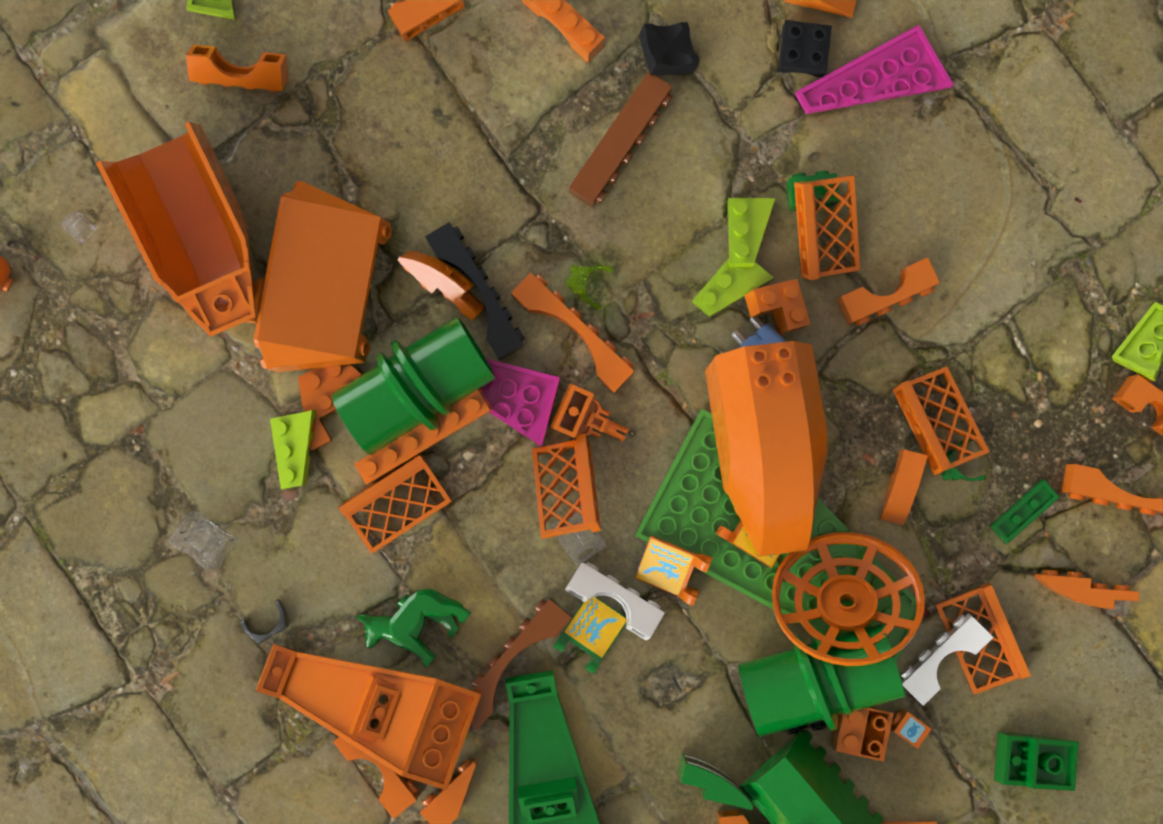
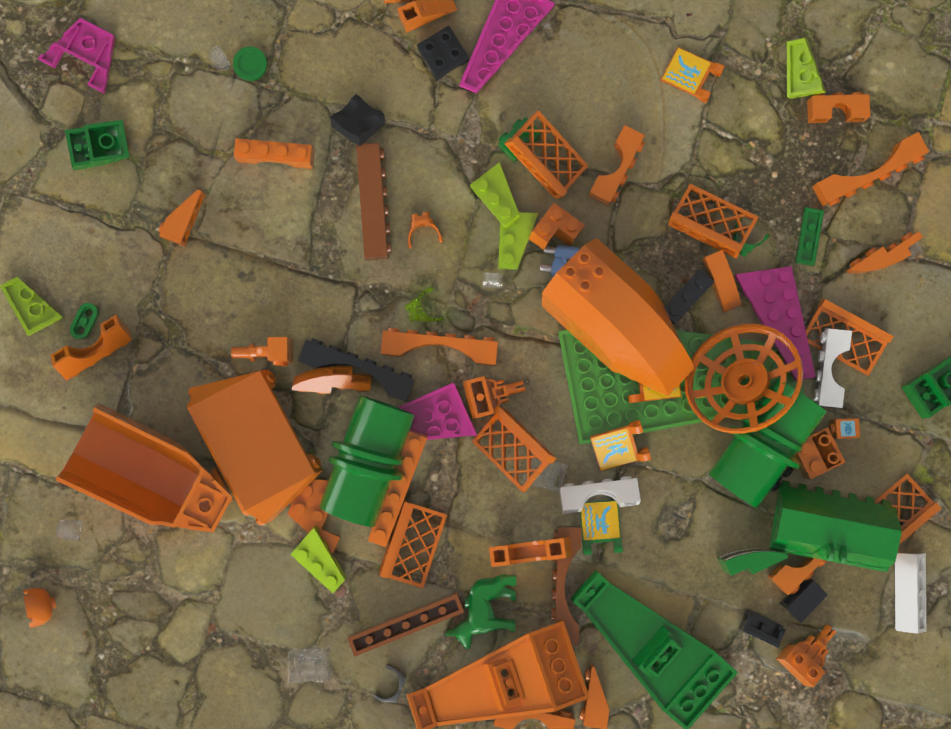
camera: 35 degrees left, 0 degrees up
none -> green plate [70,303,100,340]
none -> orange brick [231,337,293,366]
none -> dark orange brick [347,591,465,657]
none -> orange helmet [408,212,443,249]
none -> clear brick [483,273,503,289]
none -> orange arch [489,537,573,567]
none -> flag [661,47,724,103]
none -> black arch [664,269,715,325]
none -> dark pink wing [734,266,816,381]

